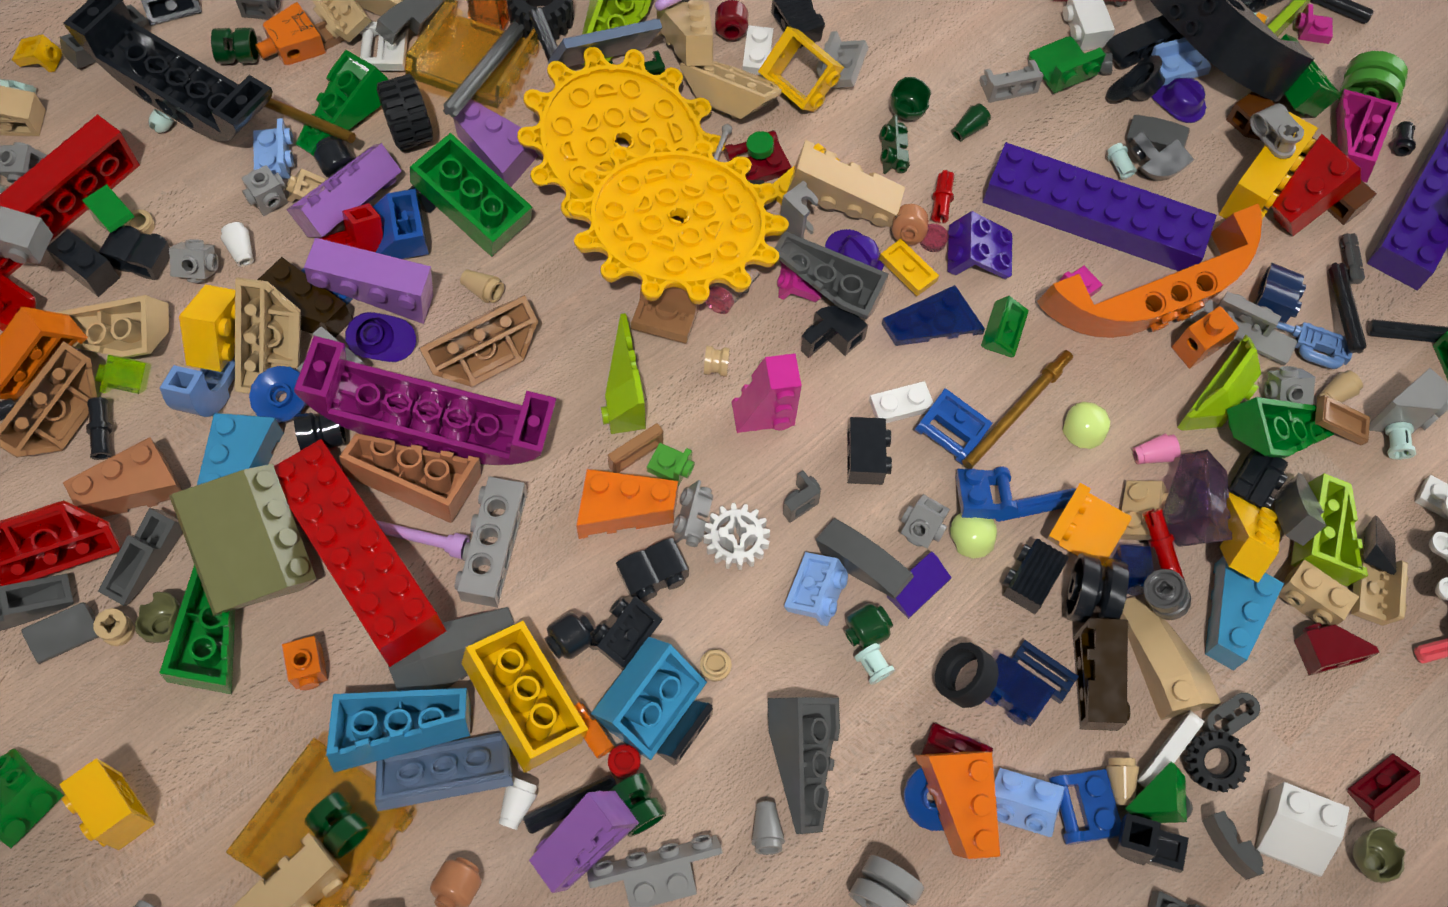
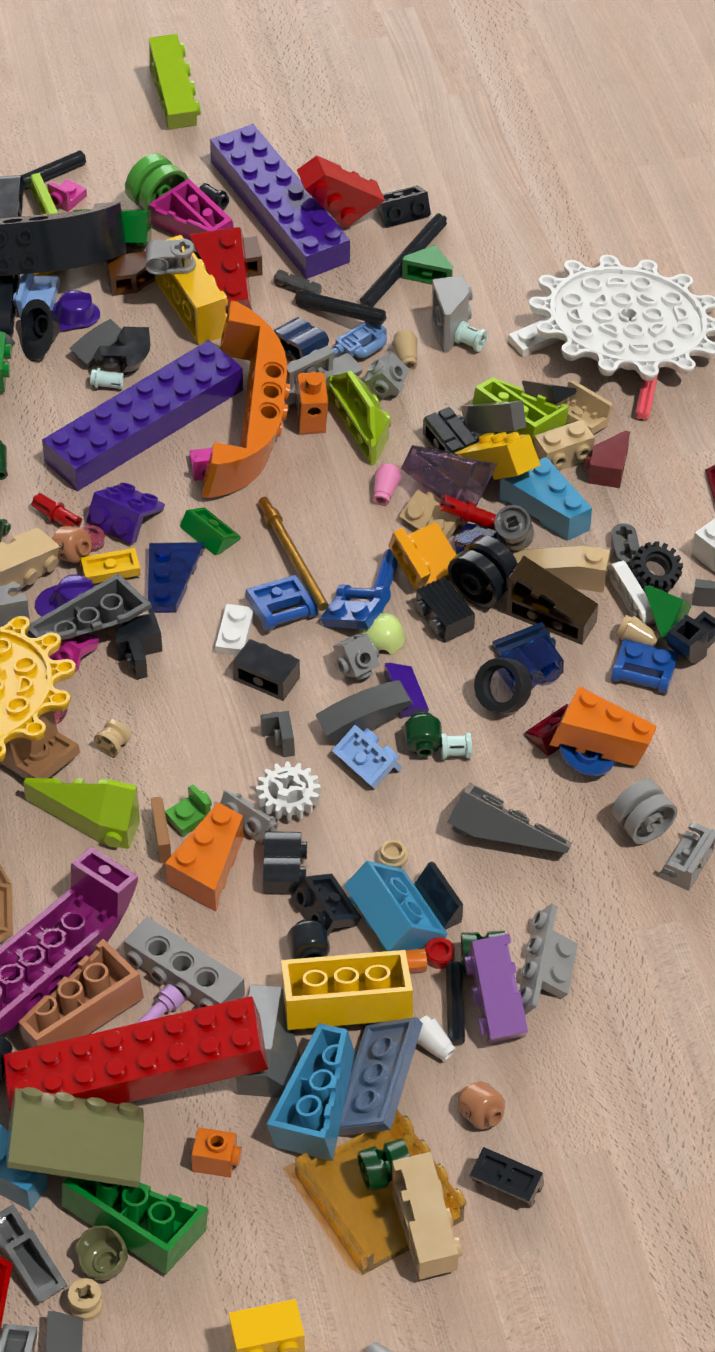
camera: 60 degrees left, 15 degrees down
dark pink wedge [732,353,802,433] -> none
light grey cone [751,801,785,855] -> none
light blue bracket [995,768,1065,837] -> none
yellowish green hair [1063,402,1110,449] -> none
green wedge [1226,397,1334,458] -> none
medium nougat tile [1315,395,1370,445] -> none

